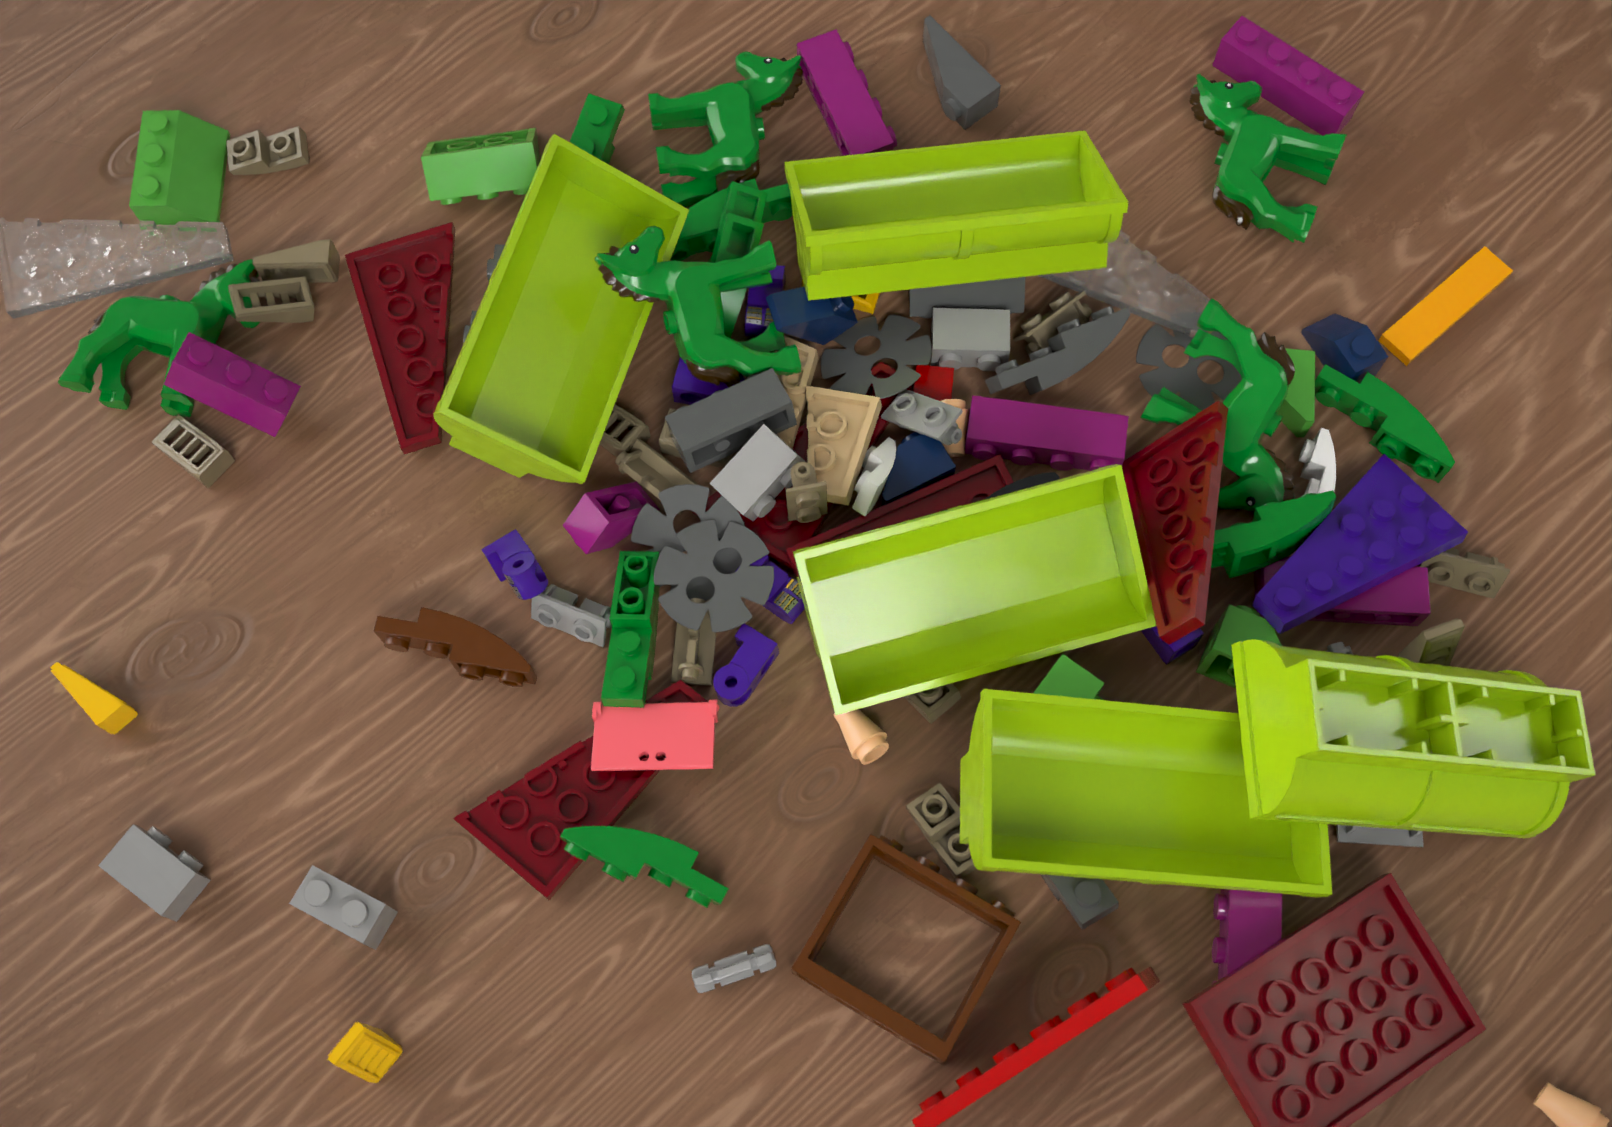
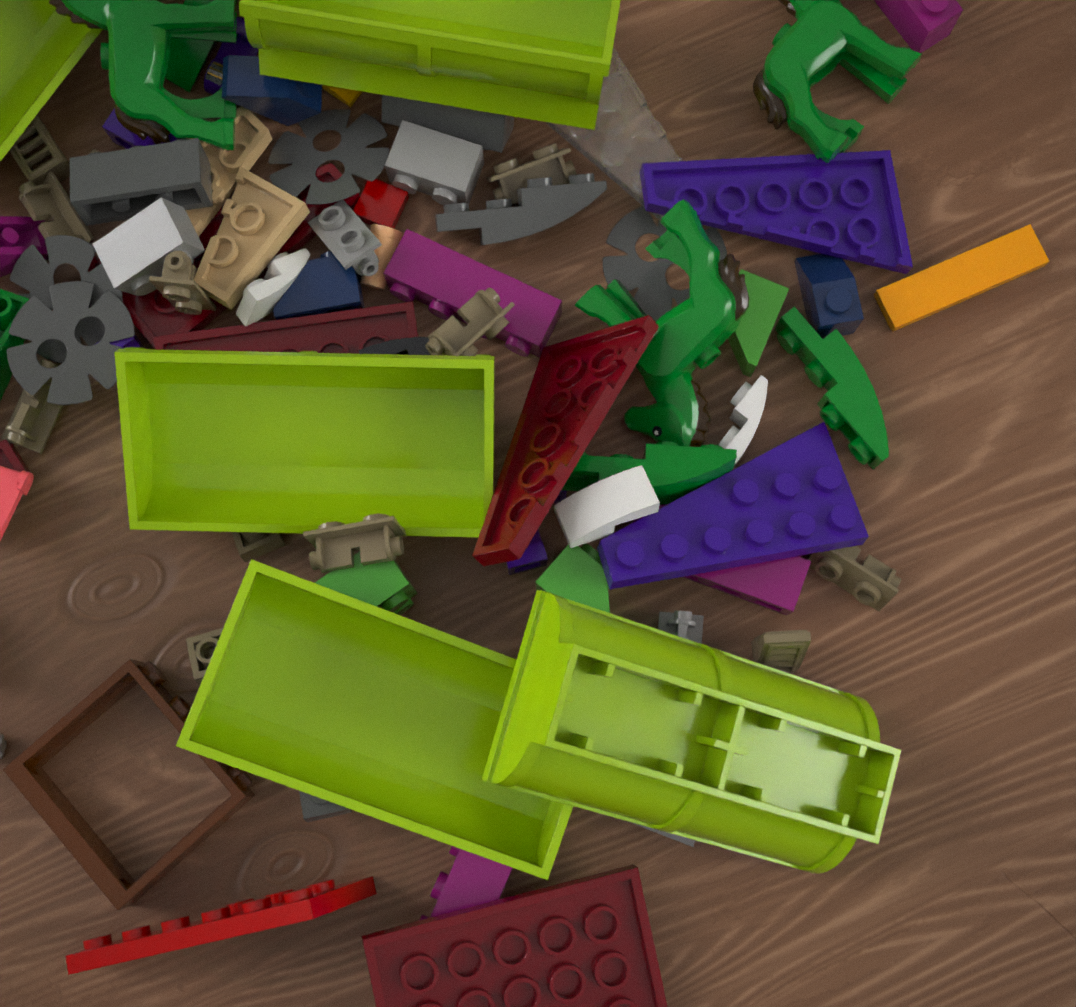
camera: 20 degrees right, 10 degrees up
dark purple leg [713,623,779,707] -> none
light nougat cone [834,709,889,765] -> none
none -> dark tan hinge [303,514,406,573]
none -> dark tan hinge [425,288,514,356]
none -> white slope [554,465,660,548]
none -> dark purple wing [639,150,913,274]

